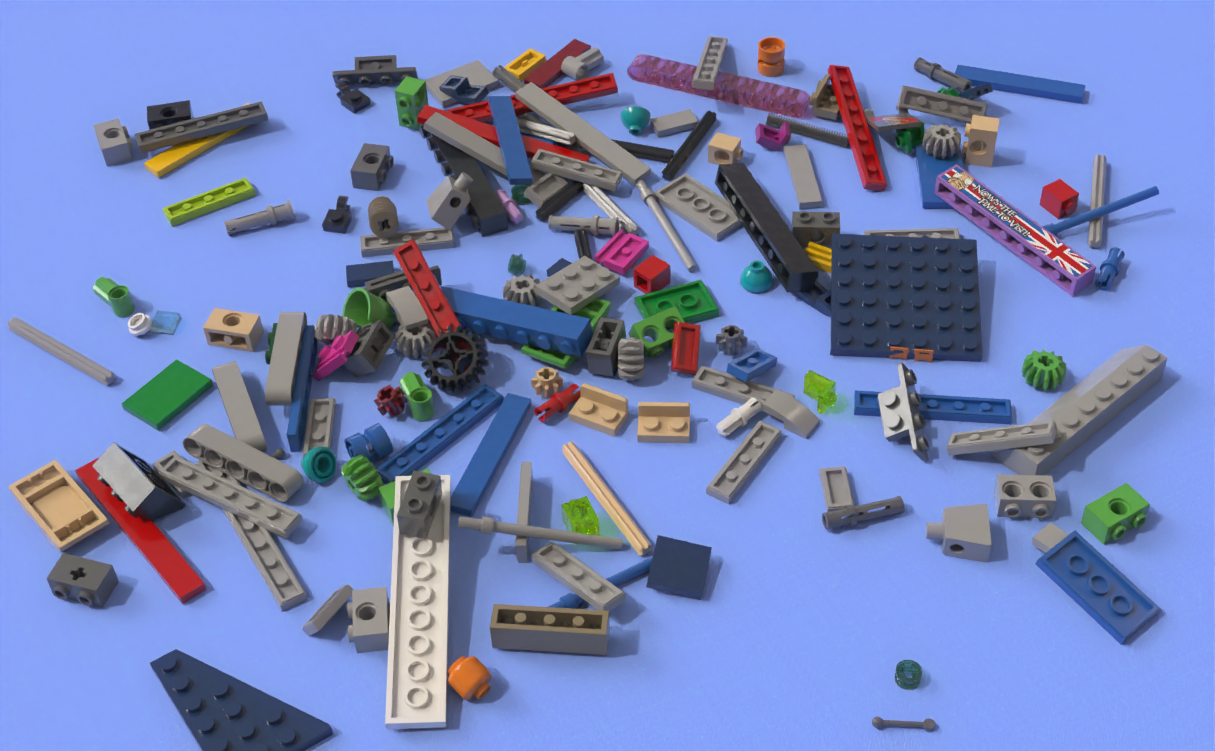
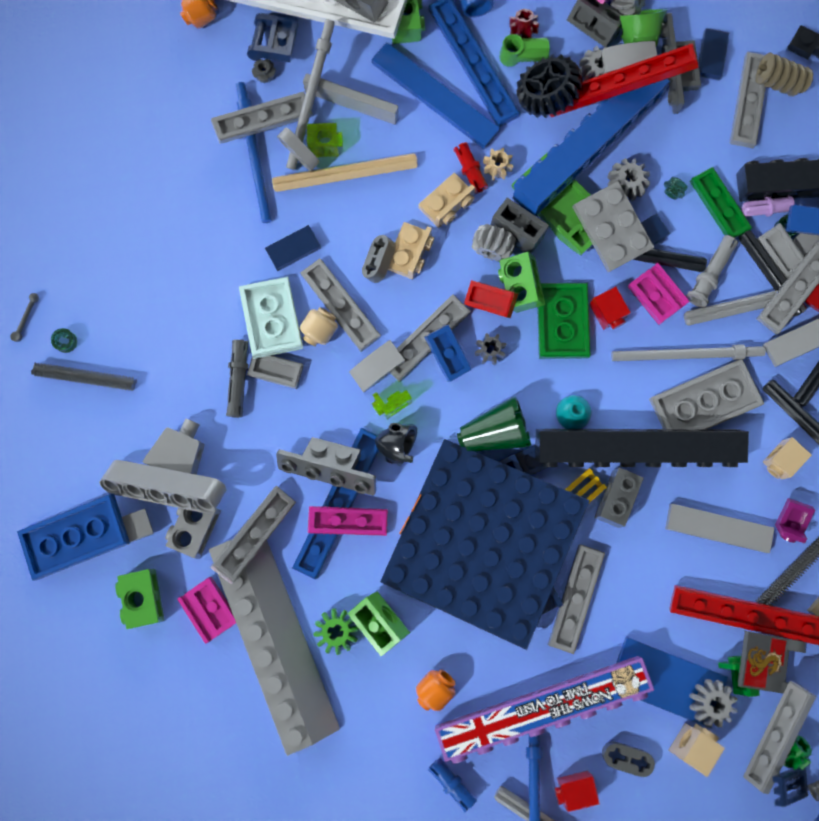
camera: 105 degrees right, 35 degrees up
light grey torso [426,172,473,230] -> none
brick [490,604,610,655] -> none
dark blue tile [646,535,712,600] -> none
white axle [716,398,762,437] -> none
none -> dark grey axle [31,362,137,391]
none -> light grey beam [99,460,226,514]
none -> dark pink plate [177,577,236,644]
none -> light aqua tile [239,277,303,359]
none -> dark blue plate [247,13,298,62]
none -> dark grey plate [252,59,276,83]
none -> dark blue tile [265,225,321,271]
none -> light grey beam [277,127,319,171]
none -> tan head [300,307,338,346]
none -> dark pink tile [307,506,388,536]
none -> bright green brick [347,591,410,657]
none -> dark grey beam [362,235,396,283]
none -> black helmet [375,423,417,466]
none -> orange head [416,669,456,711]
none -> dark green cone [457,396,532,451]
none -> dark grey beam [602,741,655,777]
none -> green tile [689,167,752,239]

